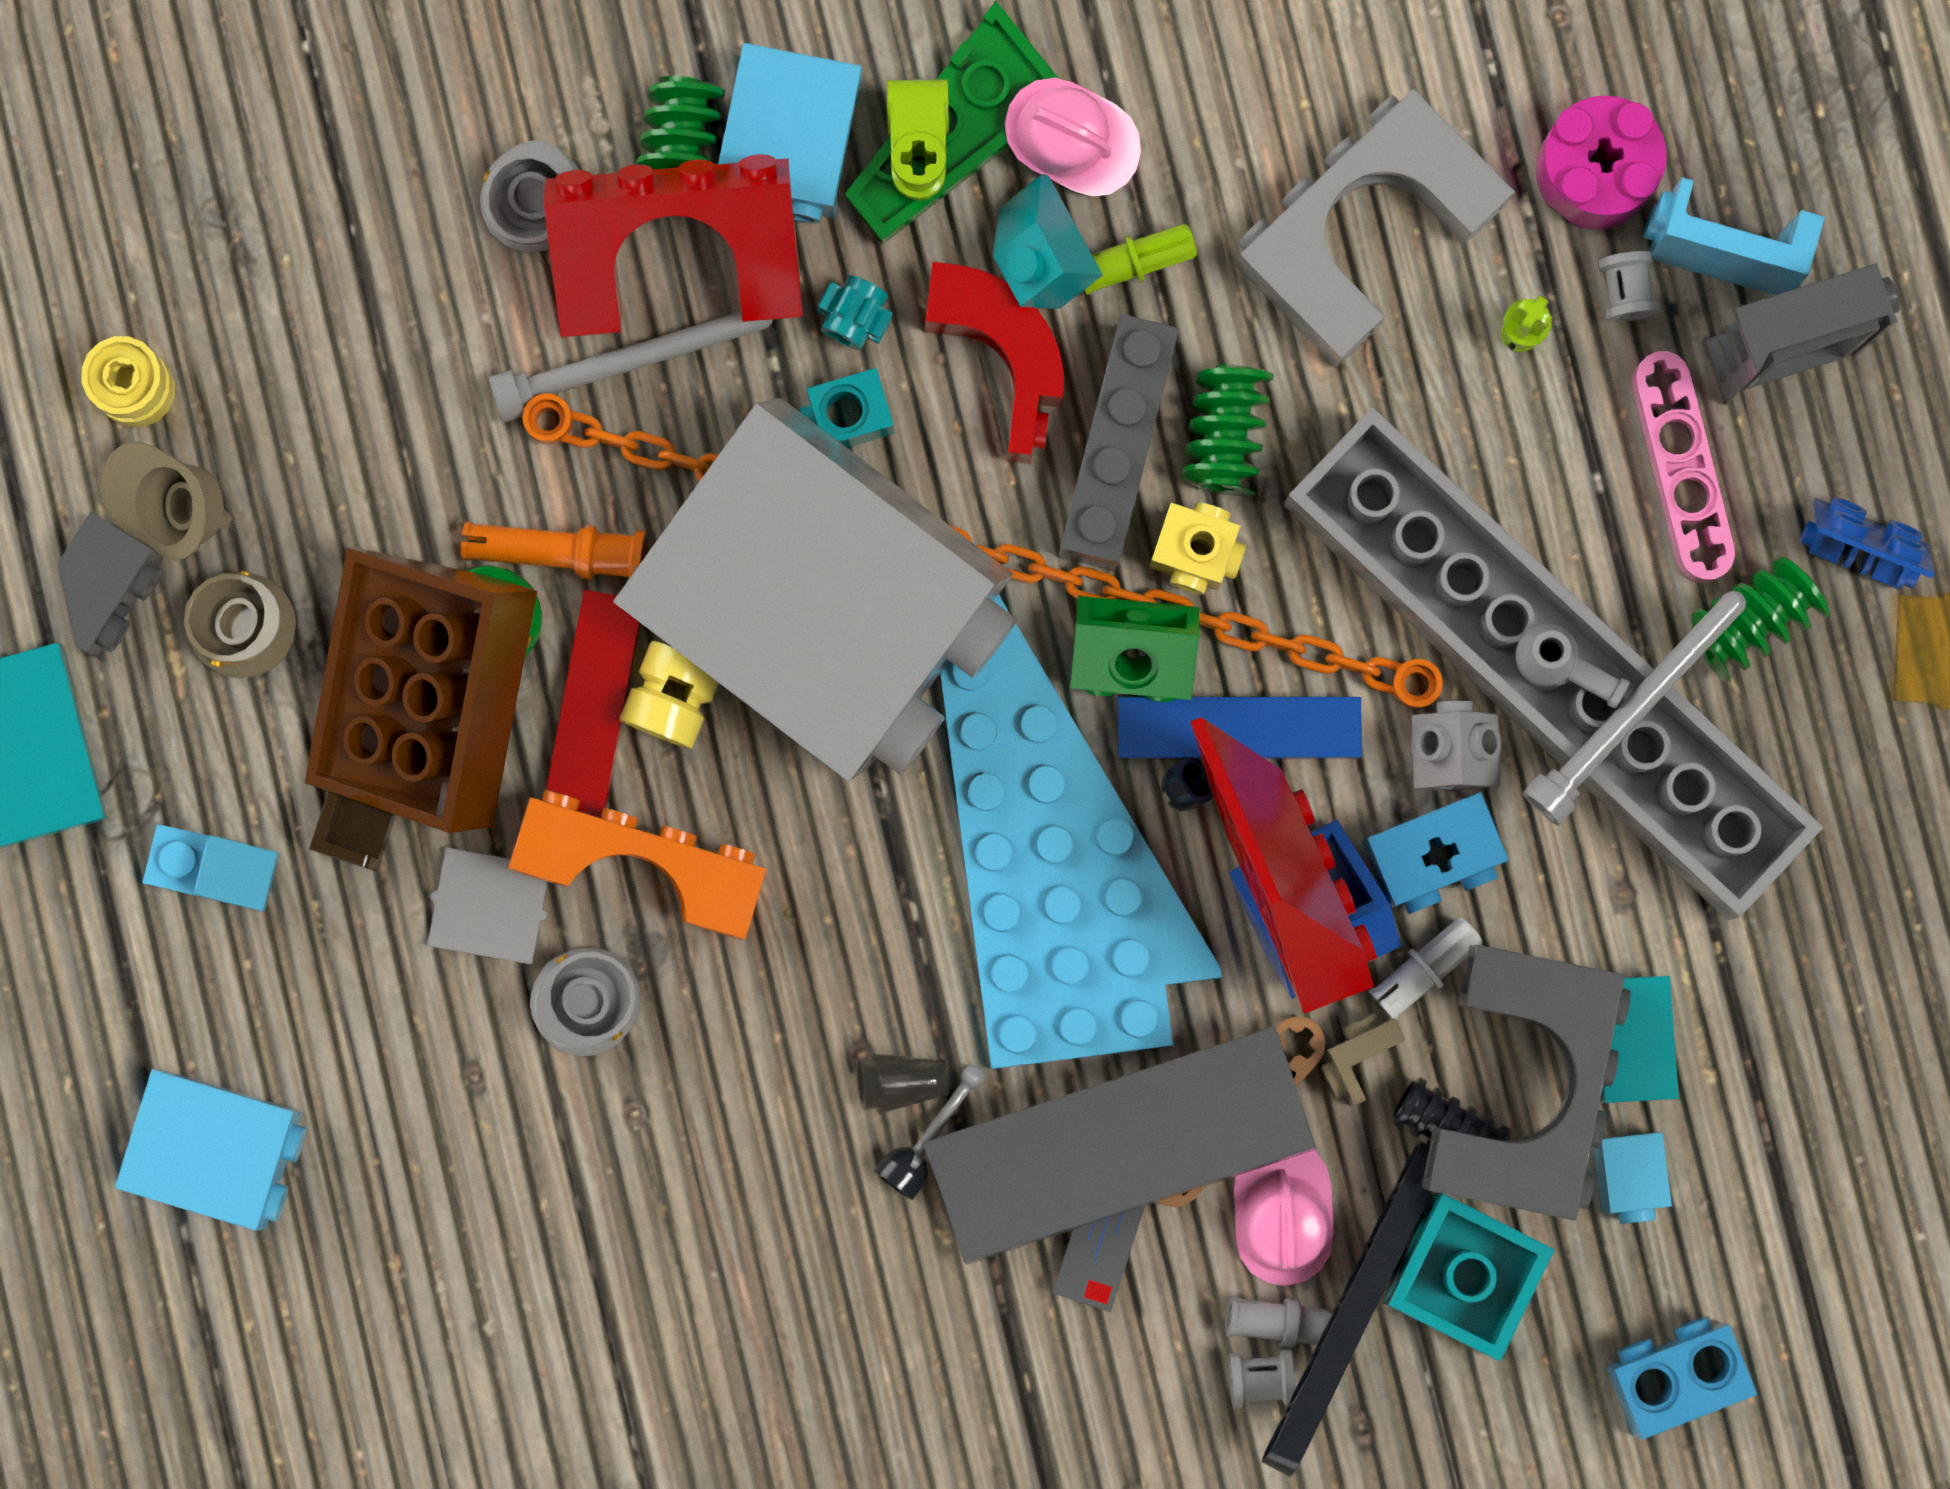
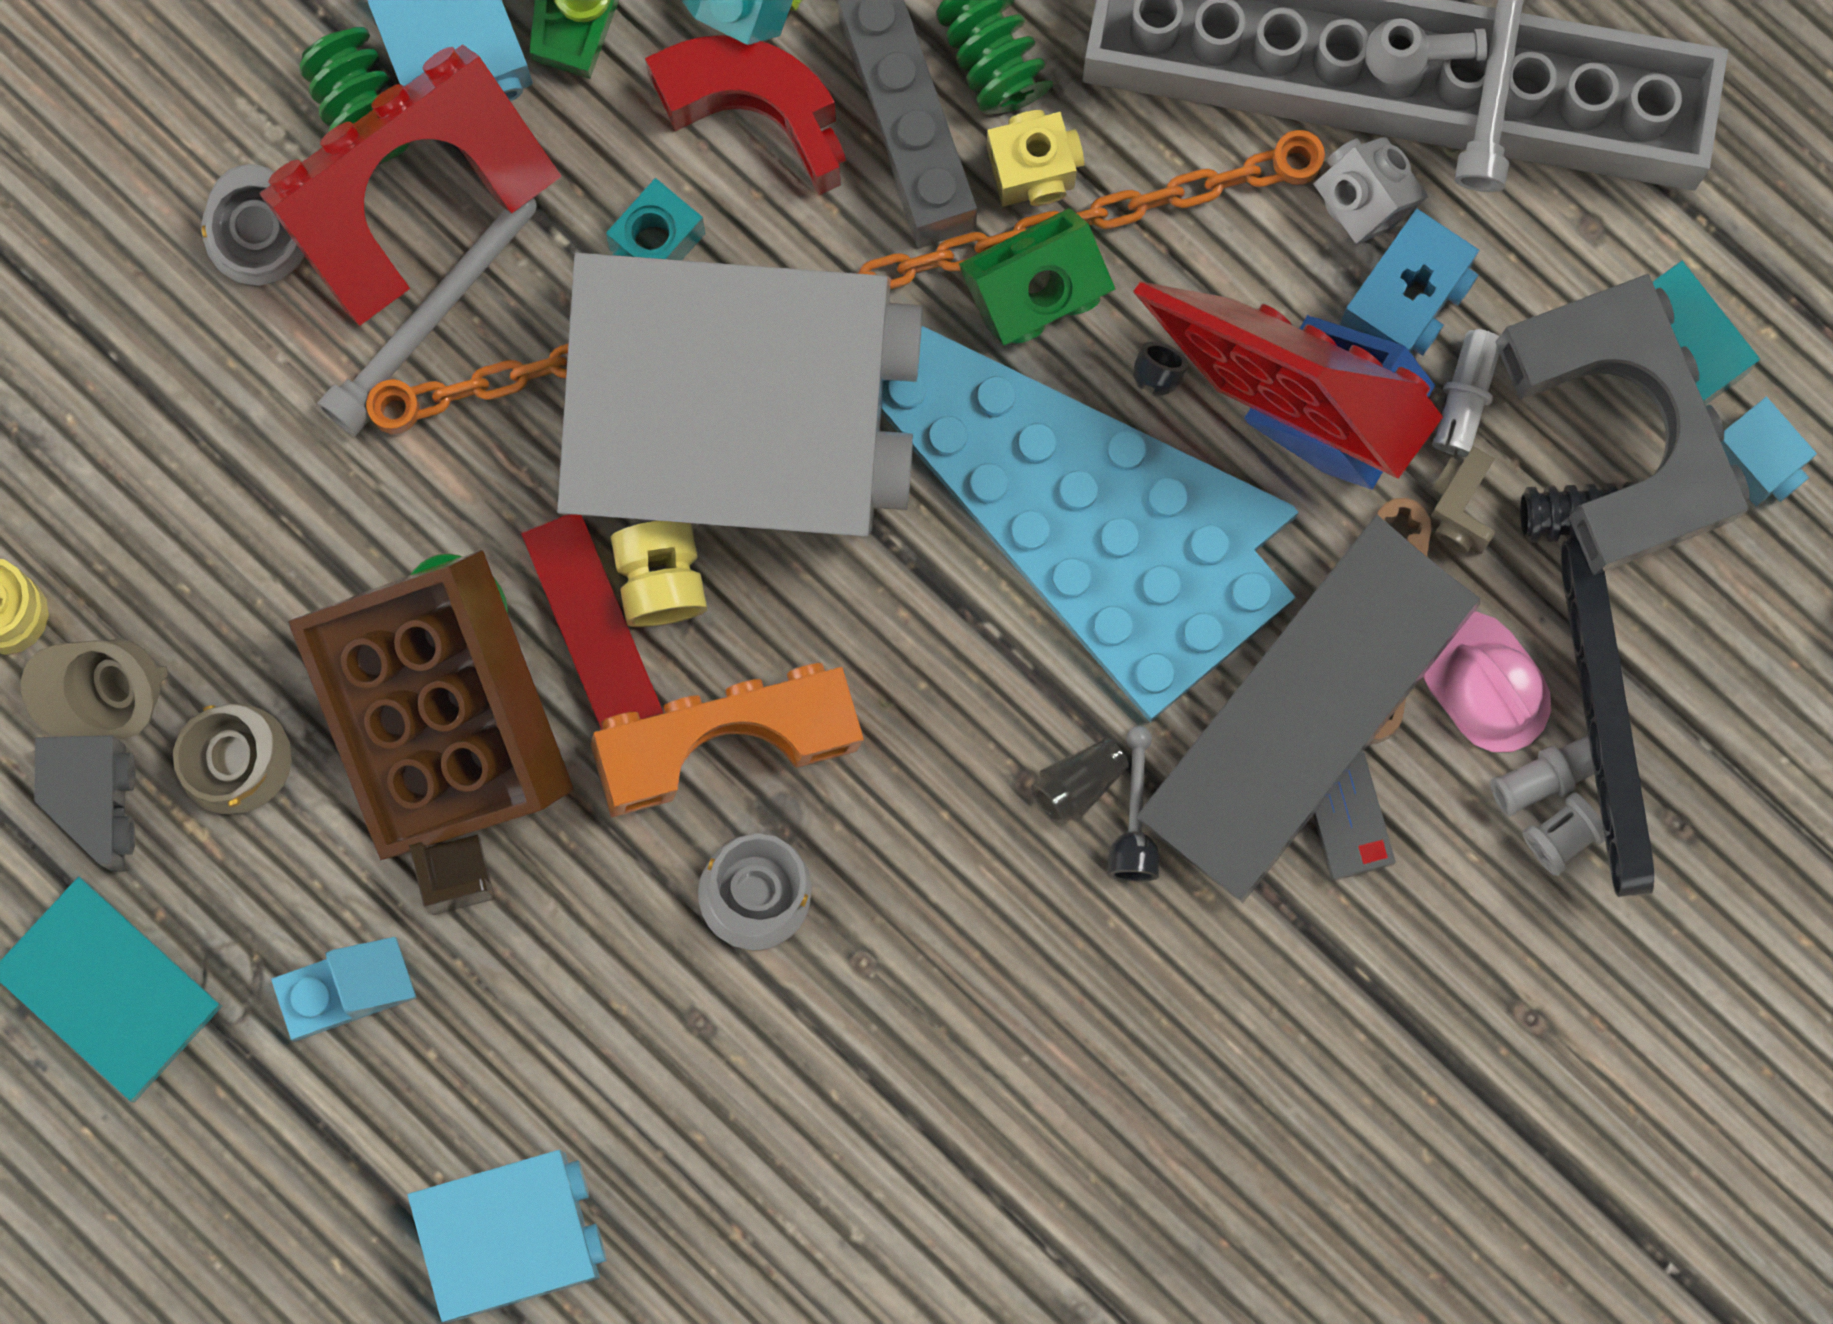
camera: 30 degrees left, 5 degrees down
light grey piece [427,847,549,965] -> none
orange pin [461,521,649,580] -> none
teal gear [816,275,893,350] -> none
blue tile [1118,697,1362,759] -> none
teal brick [1382,1192,1555,1361] -> none

